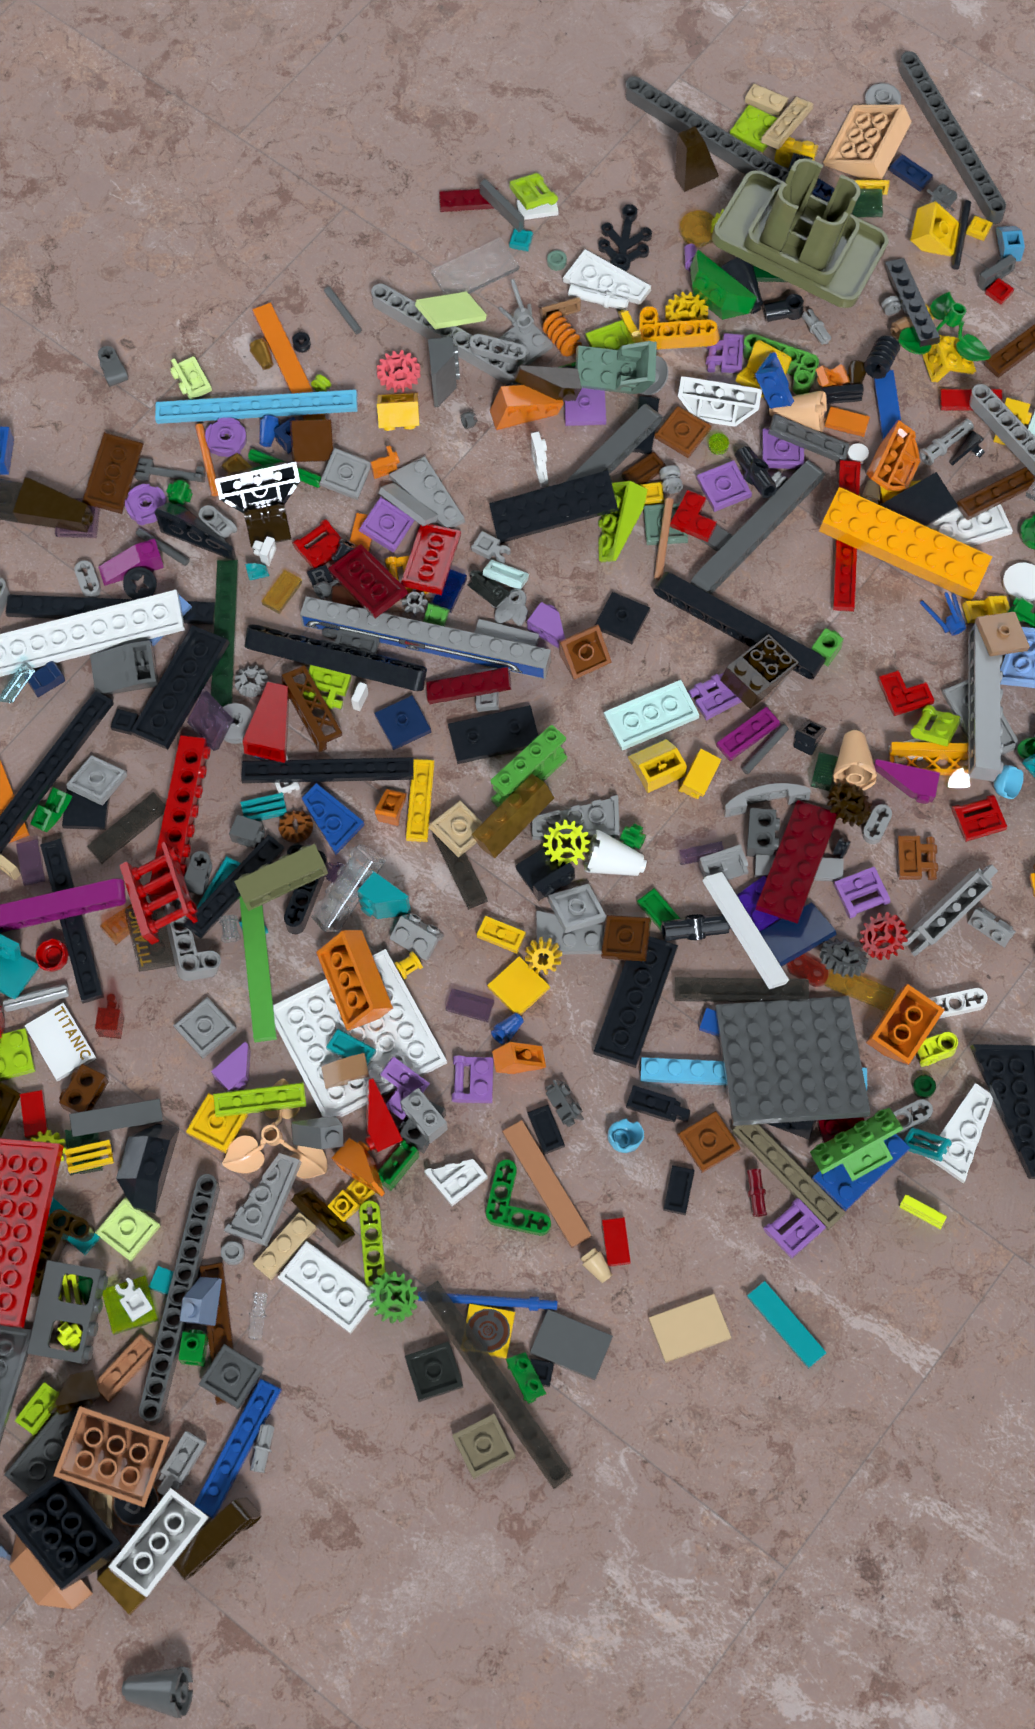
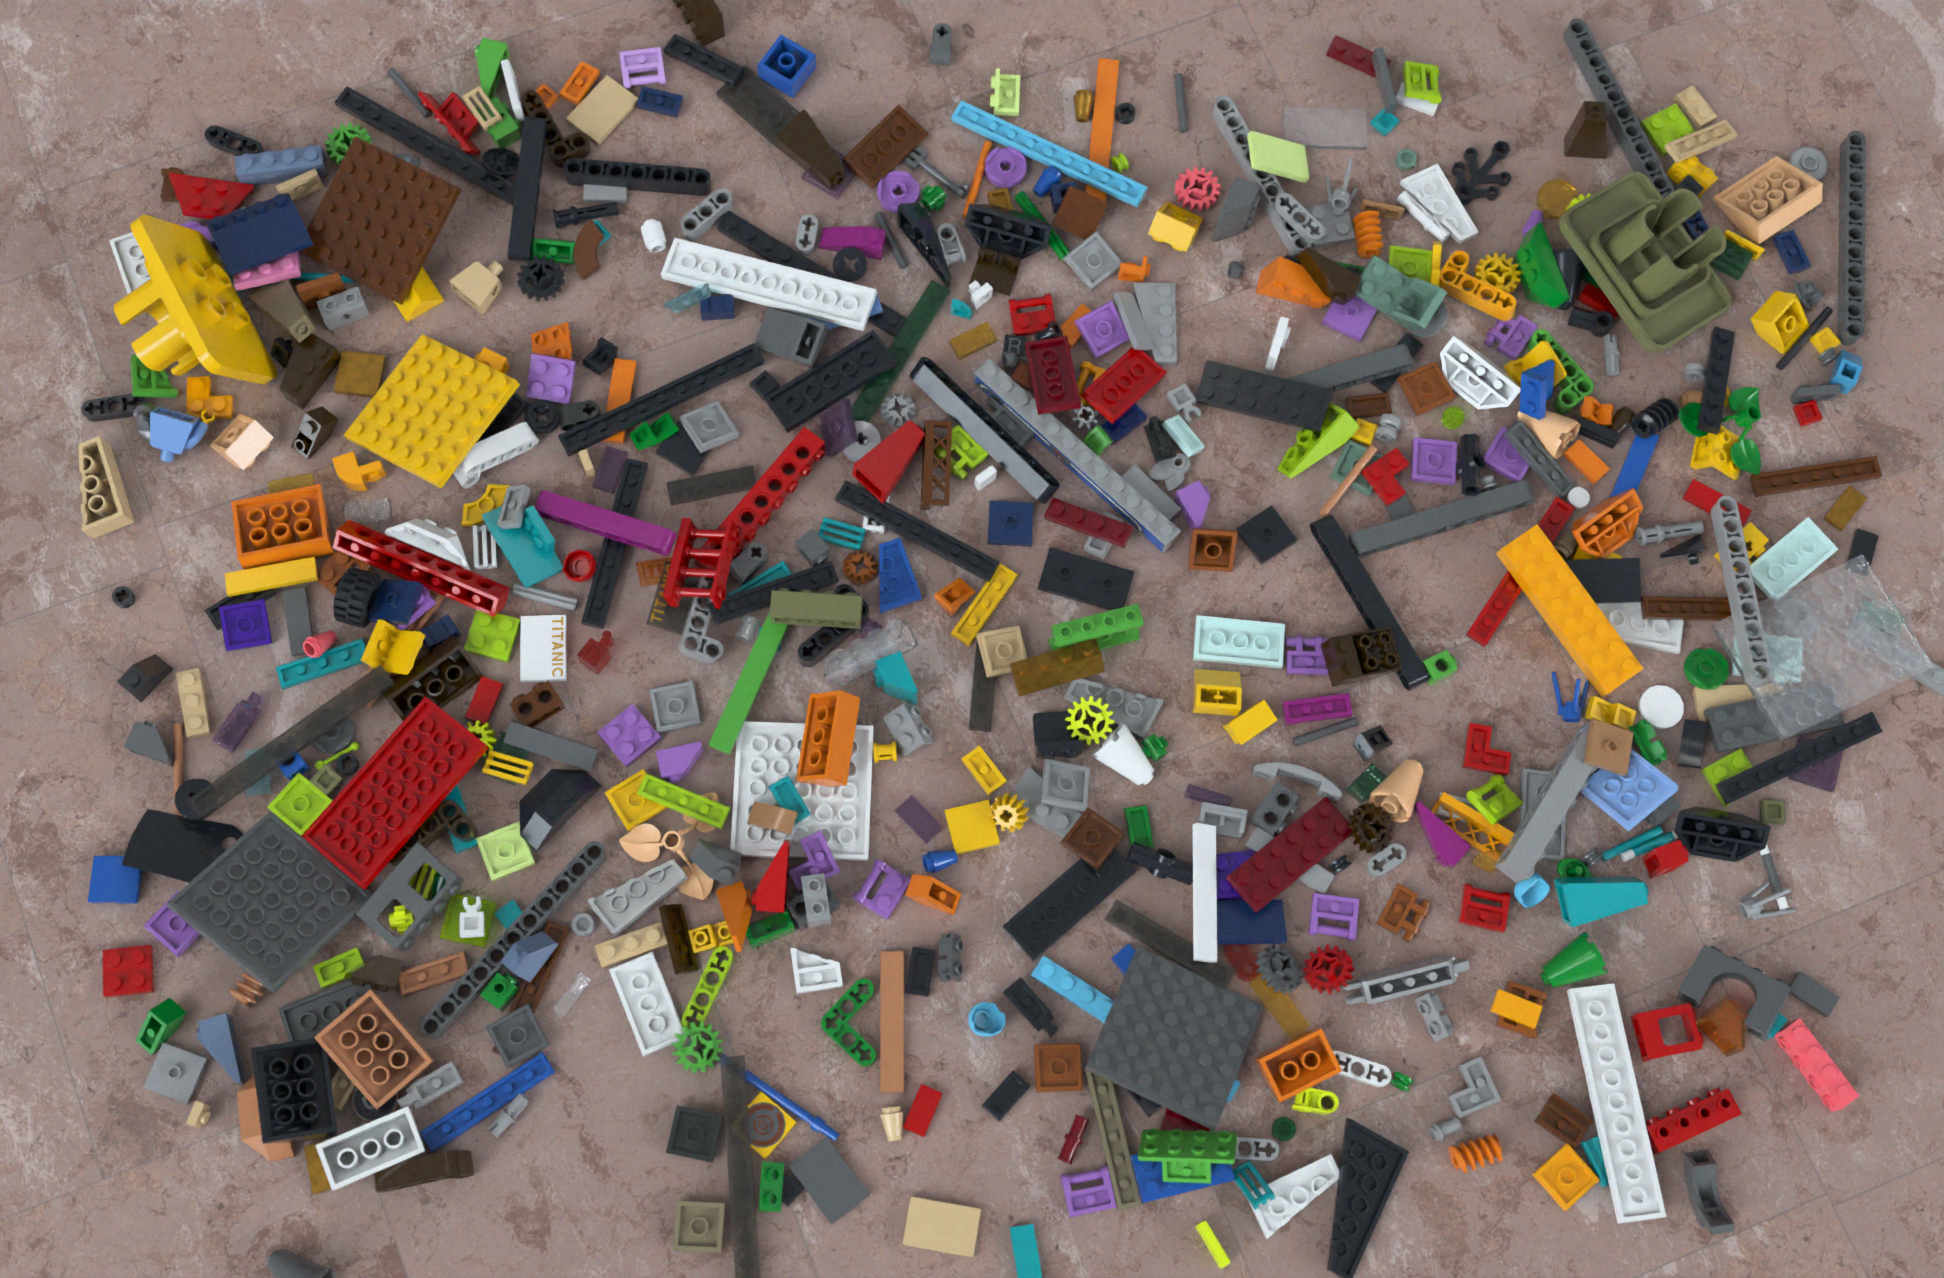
camera: 20 degrees right, 5 degrees up
none -> medium lavender plate [597,704,662,768]
none -> green bush [1390,1072,1414,1093]
none -> red slope [1577,283,1618,320]
none -> dark grey bush [1817,347,1840,367]

